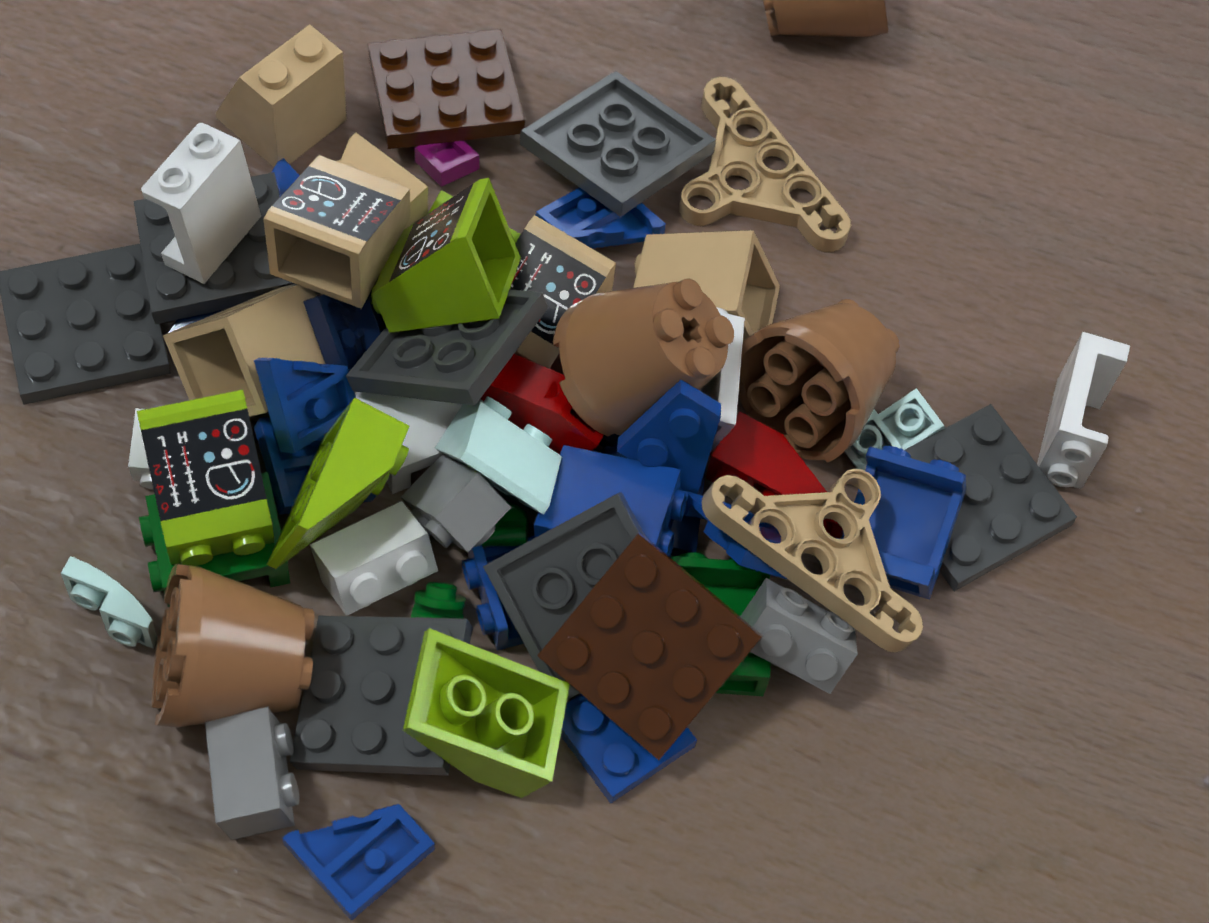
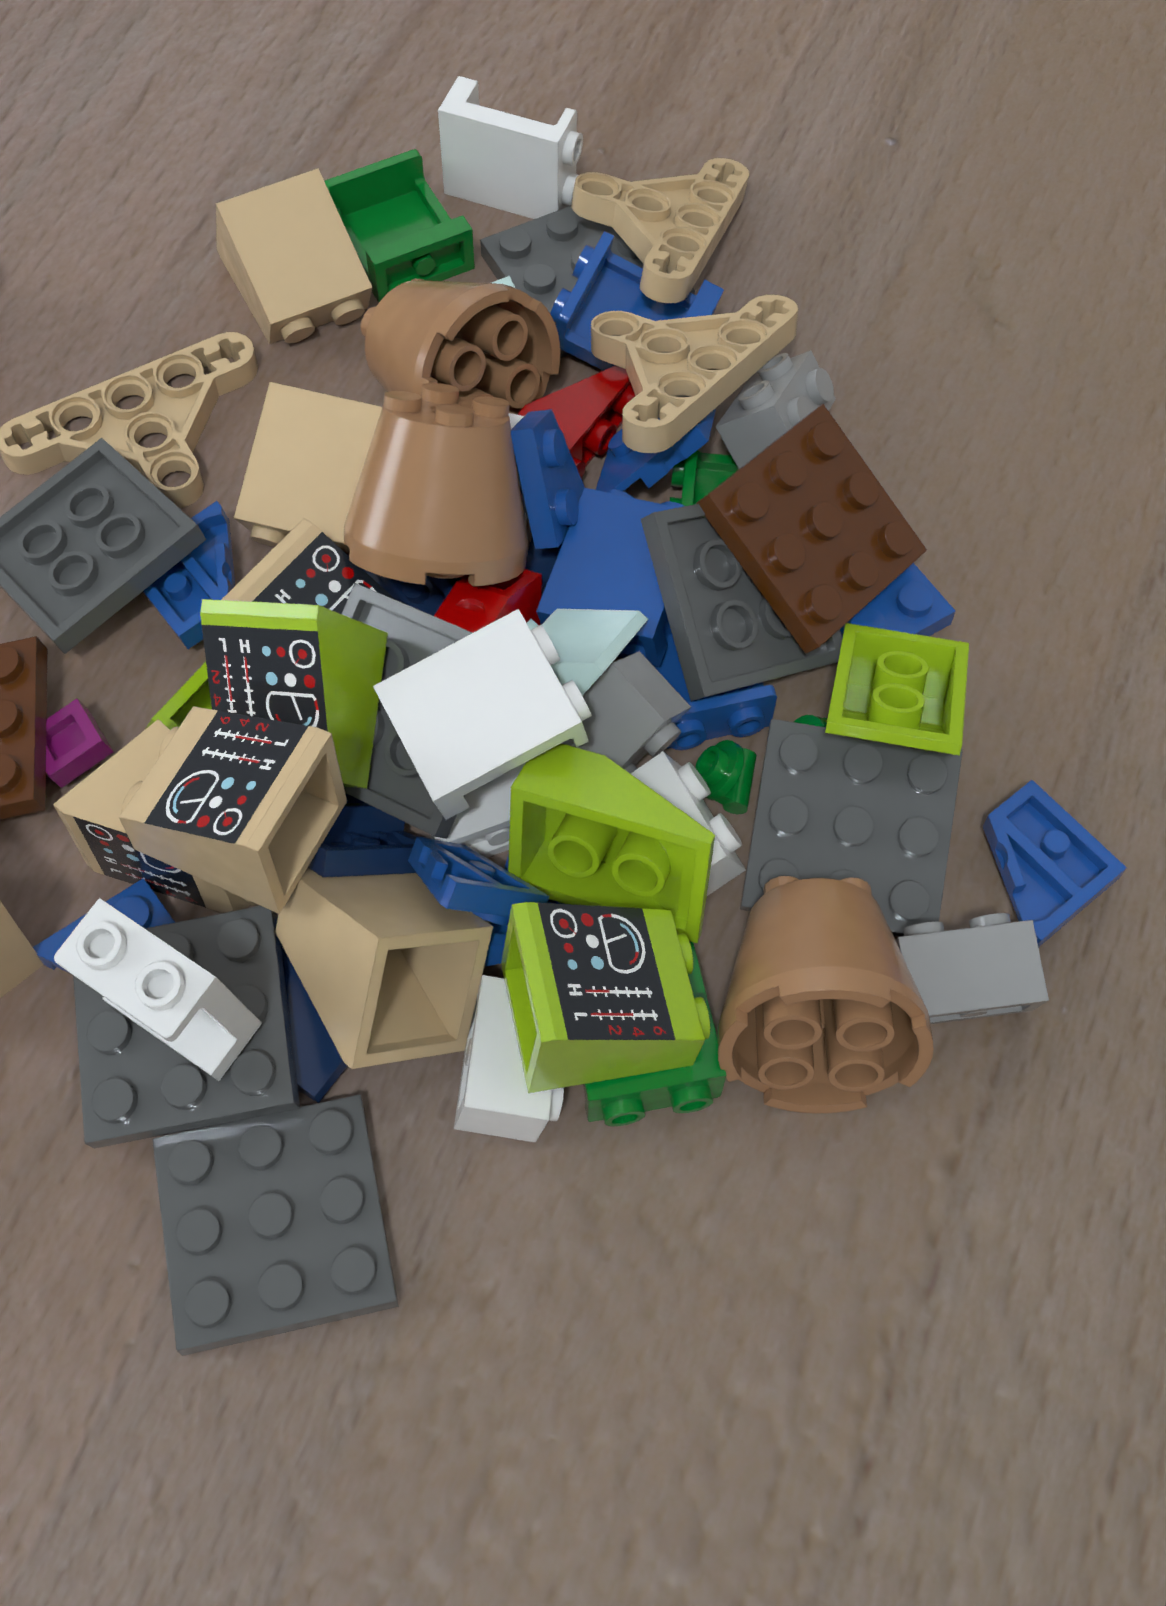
camera: 80 degrees left, 0 degrees up
light aqua slope [61,556,157,649] -> none
none -> tan slope [216,169,372,344]
none -> green panel [324,149,475,303]
none -> white panel [373,609,592,820]
none -> tan beam [571,158,749,303]

